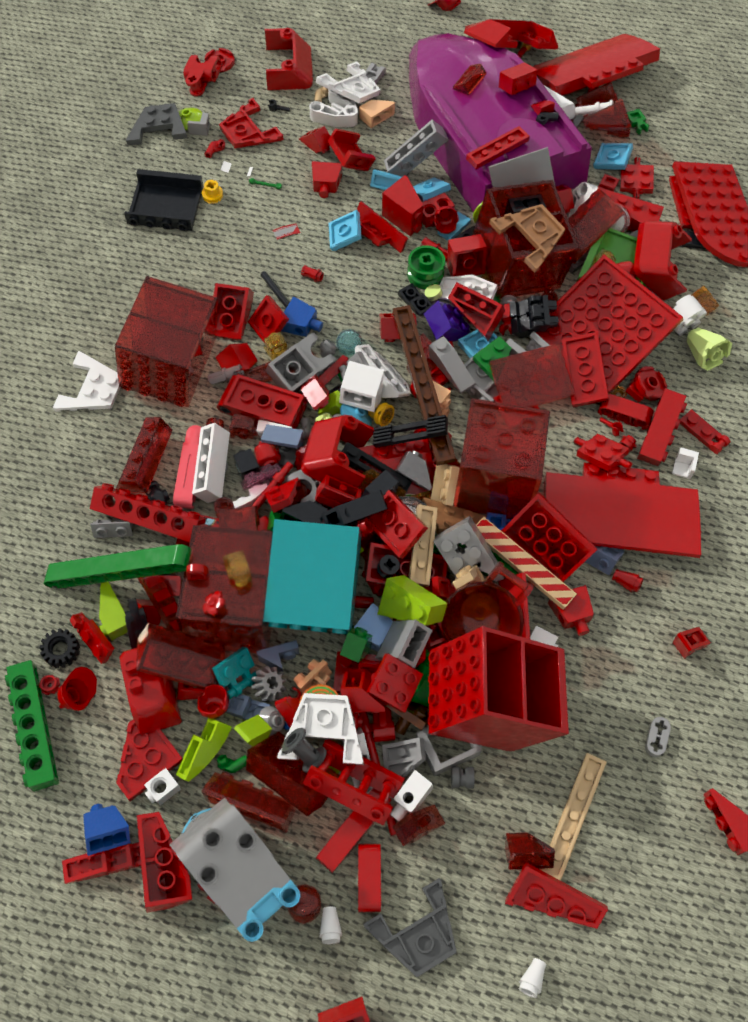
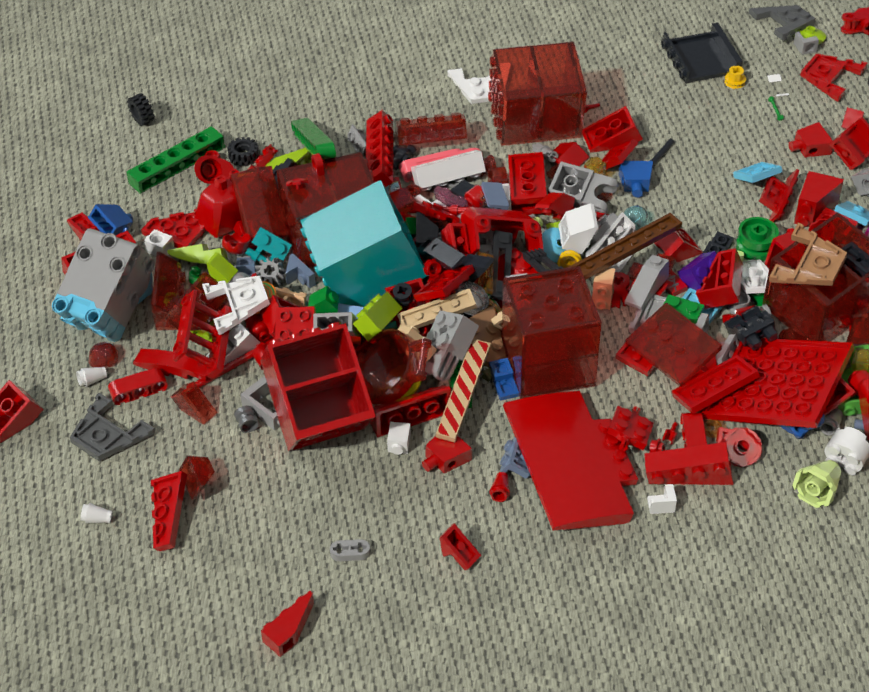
camera: 70 degrees right, 15 degrees down
red arm [204,139,226,158] -> none
clear yellow brick [222,550,252,587] -> none
sticker [273,224,300,240] -> none
dark grey hose [282,728,326,773] -> none
red pin [301,265,324,283] -> none
light grey plate [320,339,338,358] -> none
medium azure tile [370,169,402,190] -> none
light grey wing [382,737,426,778] -> none
white torso [390,770,433,822] -> none
red slope [501,492,598,582] -> none
tan tile [540,753,607,881] -> none
red plate [680,409,731,454] -> none

